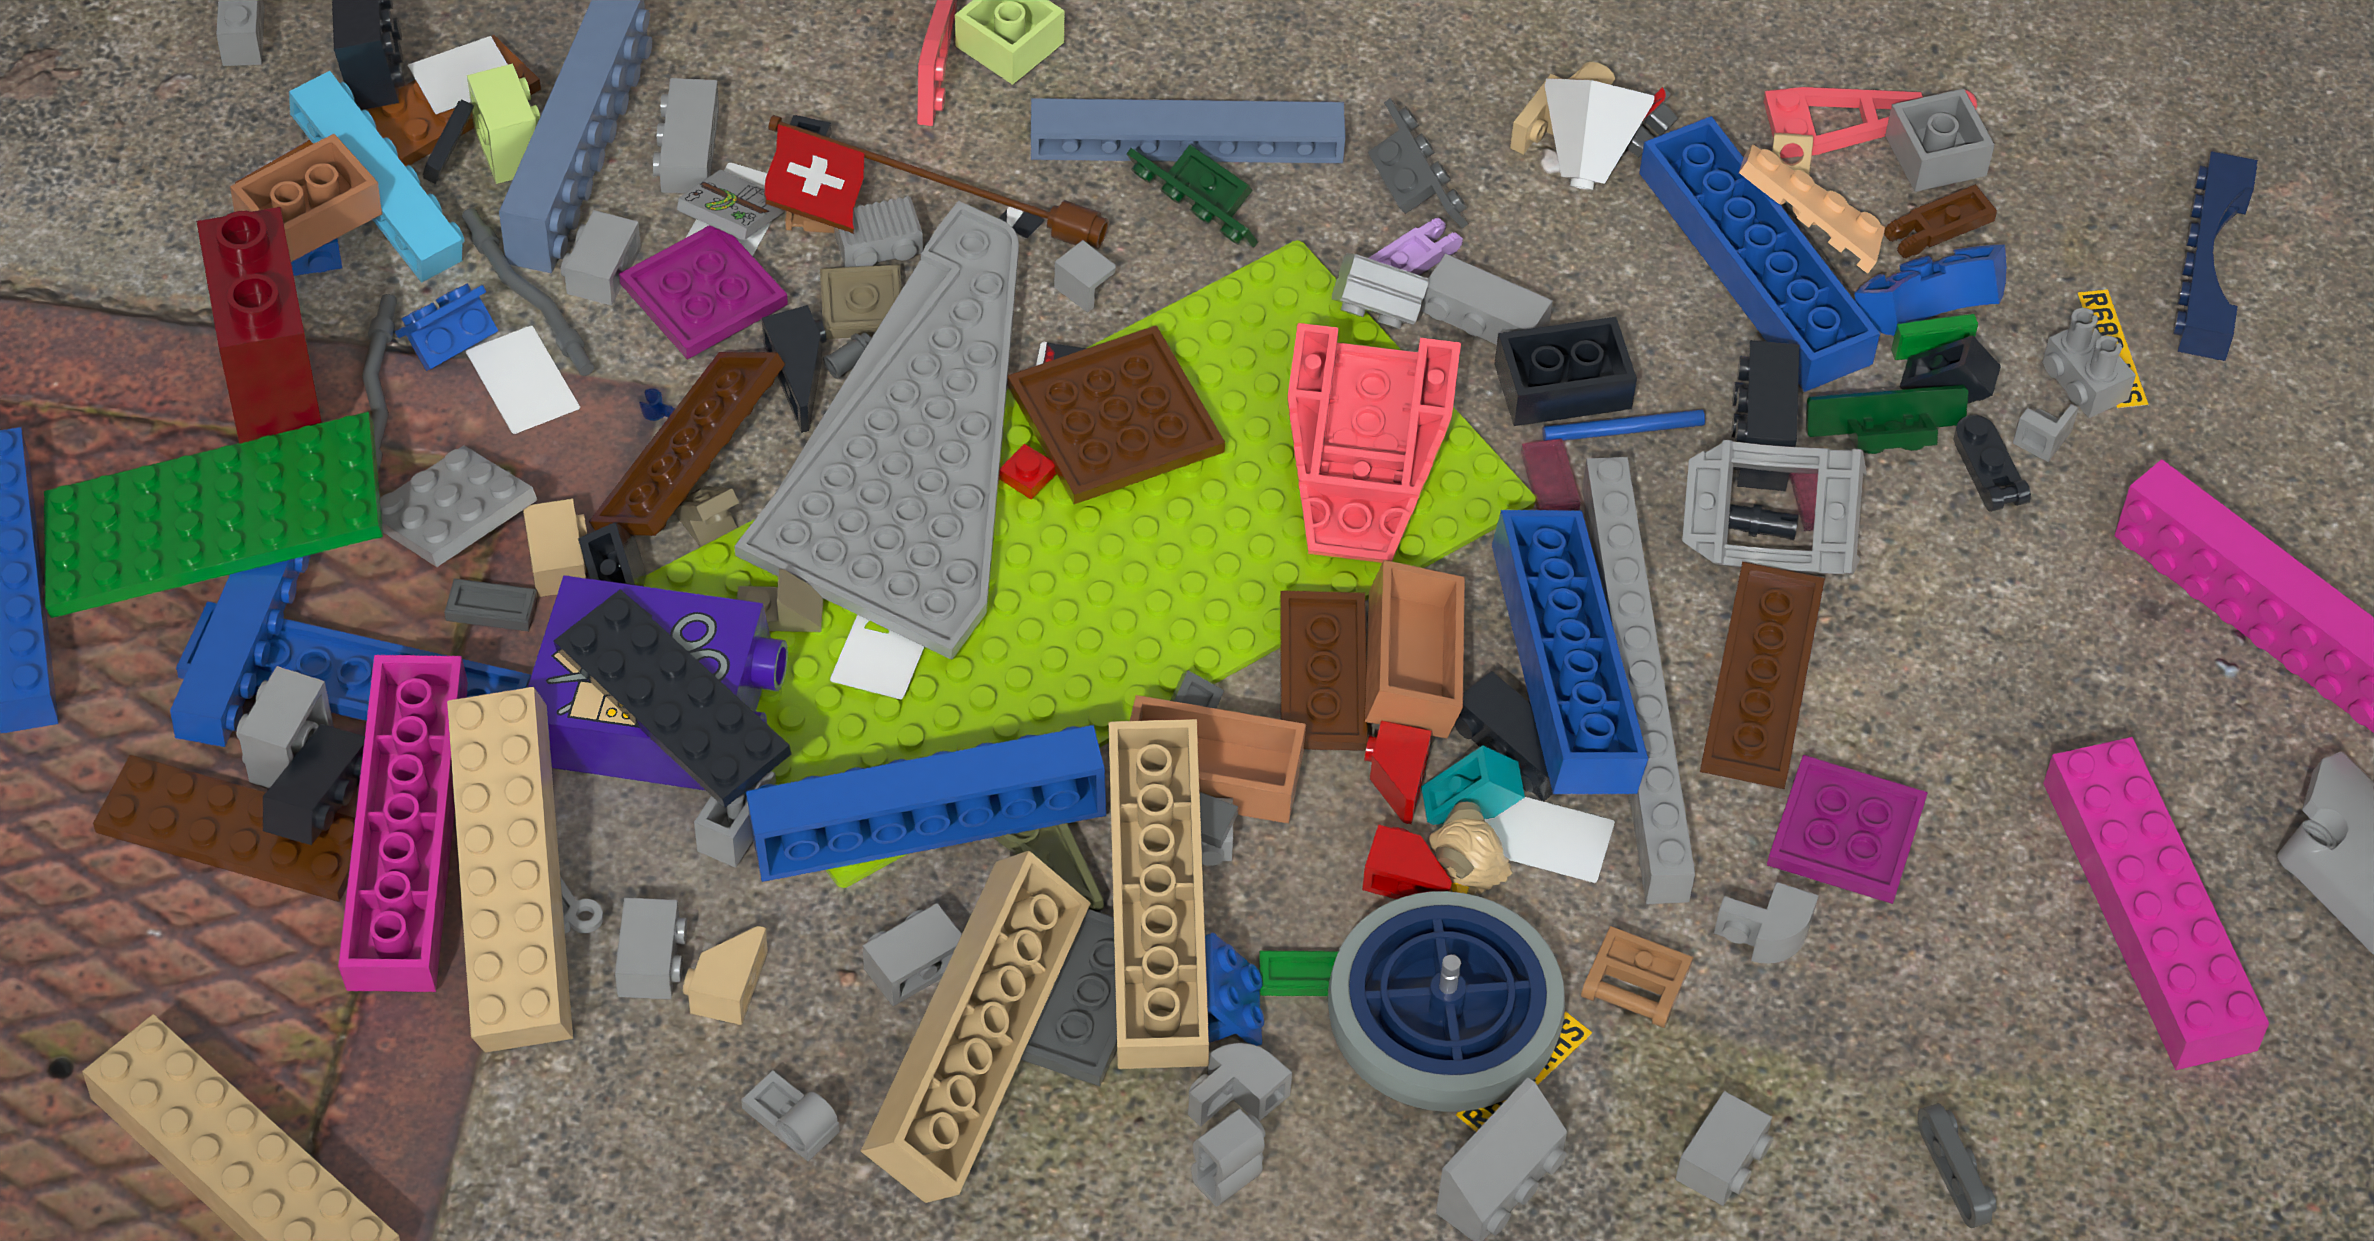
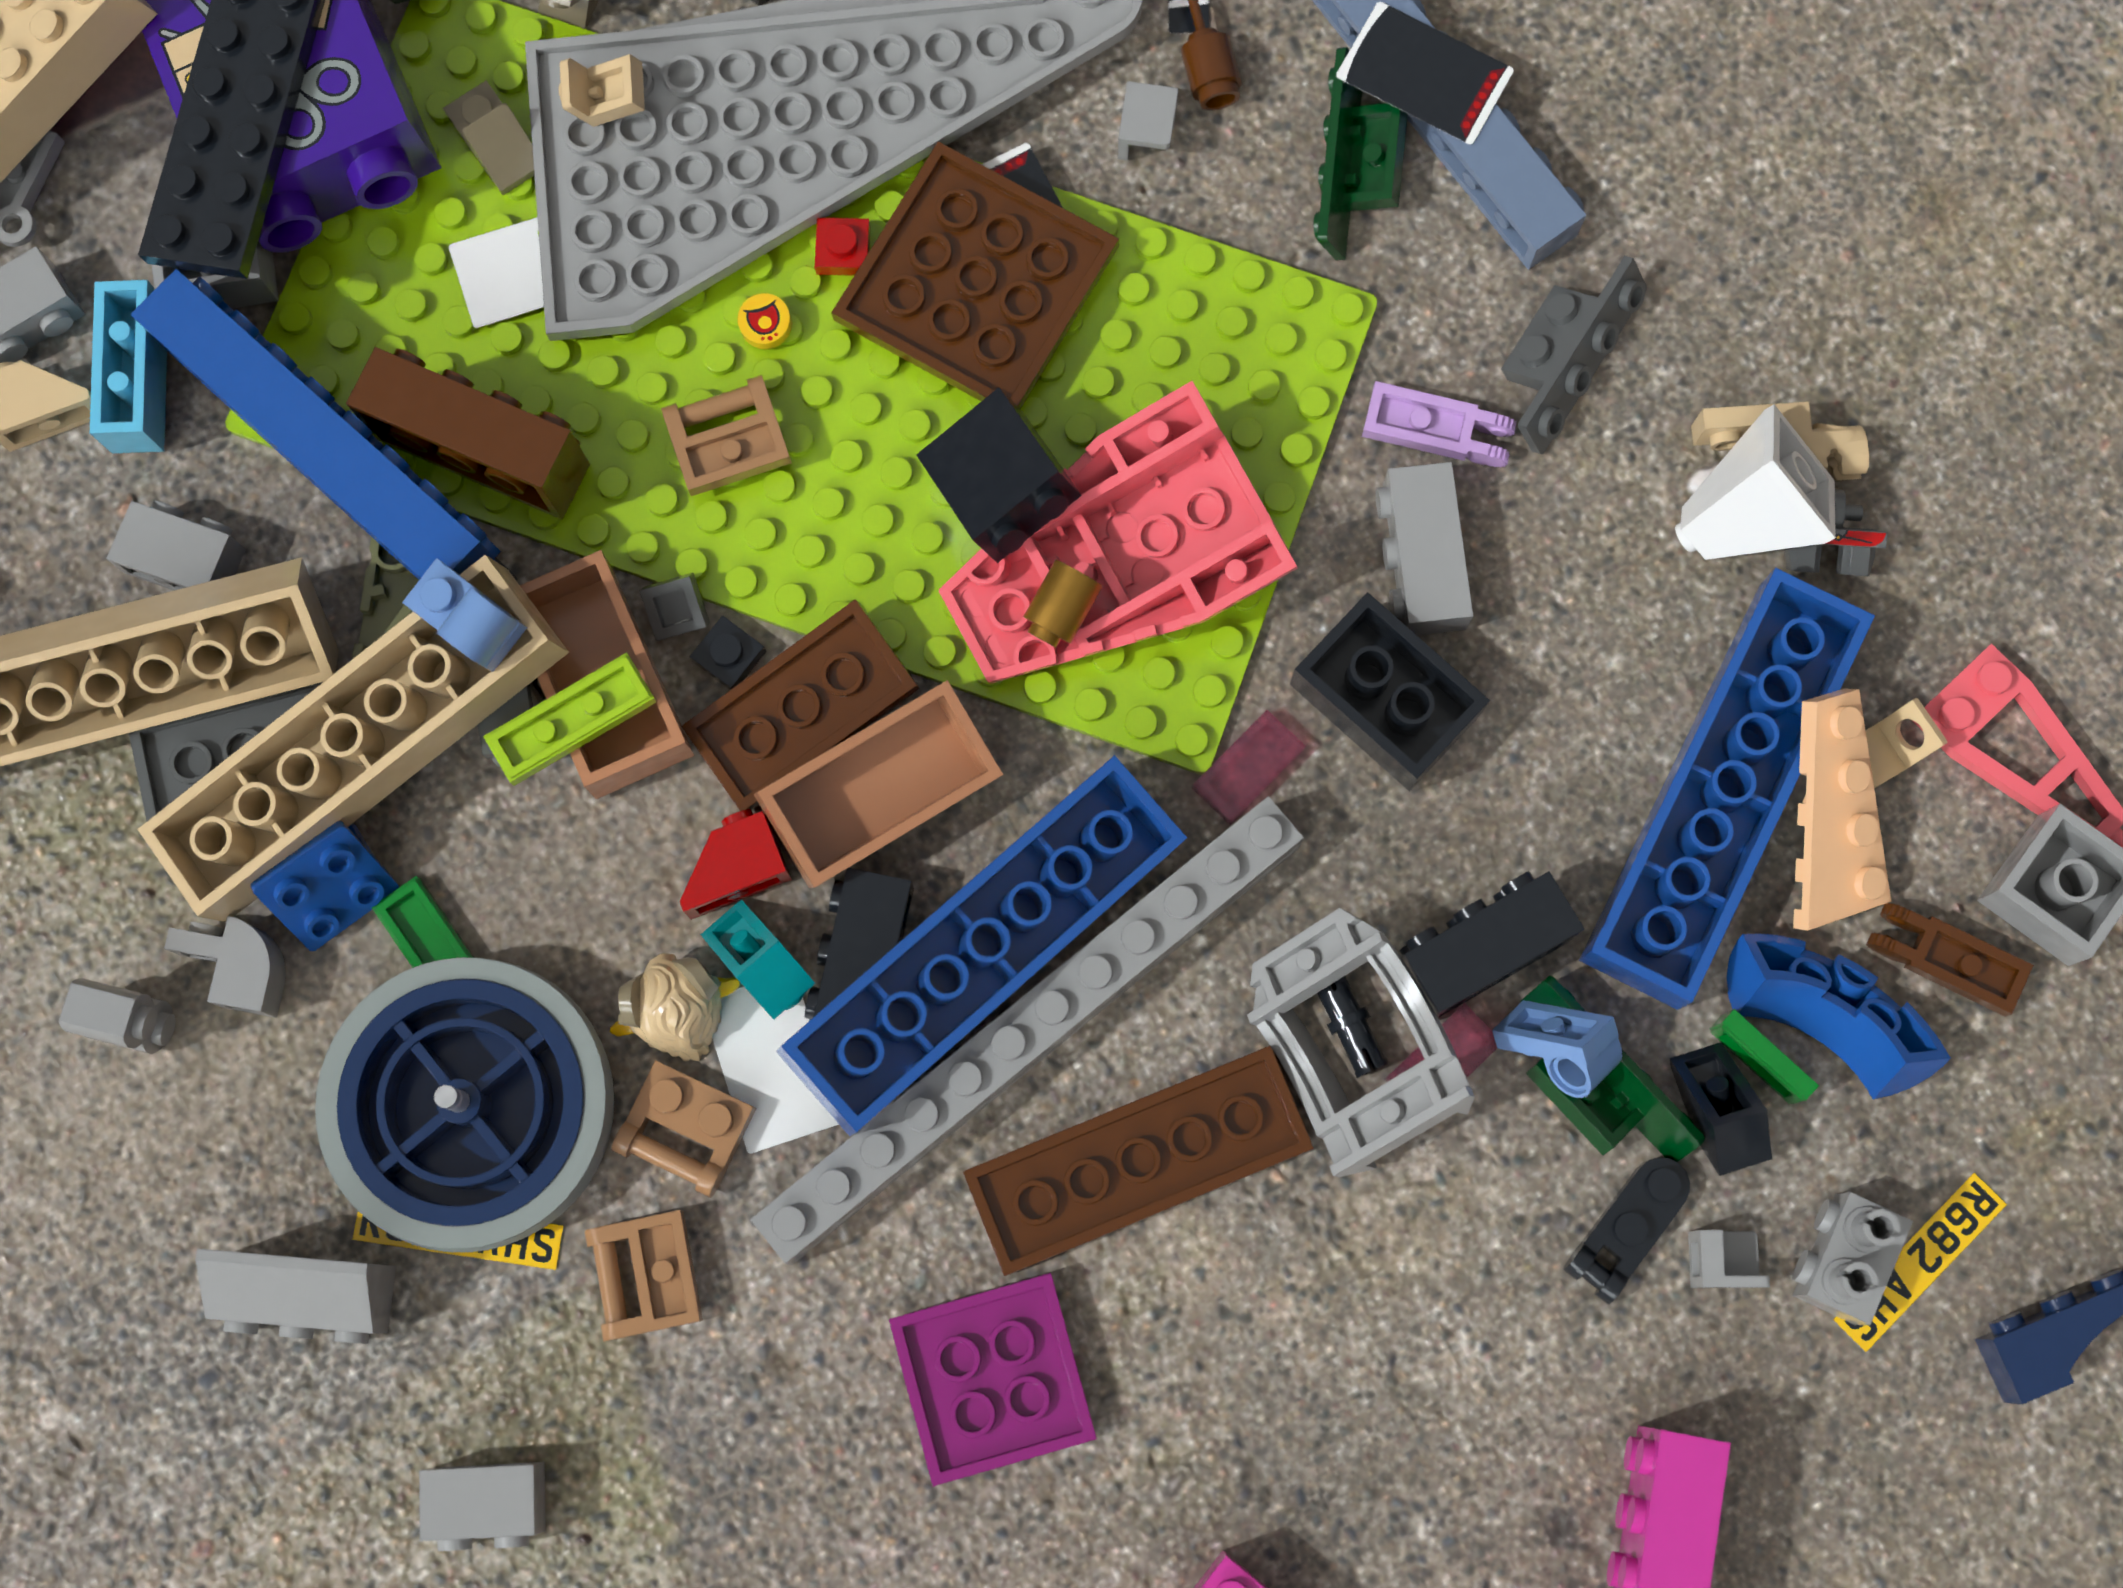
camera: 60 degrees right, 25 degrees up
brick [1331,253,1429,329] -> none
red slope [1362,824,1452,899] -> none
blue bar [1542,409,1705,443] -> none
light grey brick [1714,882,1819,964] -> none
none -> medium azure brick [89,280,167,454]
none -> reddish brown brick [346,347,590,520]
none -> medium blue plate [402,558,527,672]
none -> lime tile [483,652,657,786]
none -> tan bracket [558,54,645,127]
none -> medium nougat plate [611,1060,757,1198]
none -> medium nougat plate [661,375,792,497]
none -> black plate [689,615,767,690]
none -> yellow tile [738,293,792,349]
none -> black brick [916,387,1082,563]
none -> pearl gold brick [1023,559,1103,648]
none -> black sticker [1336,2,1514,145]
none -> medium blue plate [1492,1000,1622,1098]

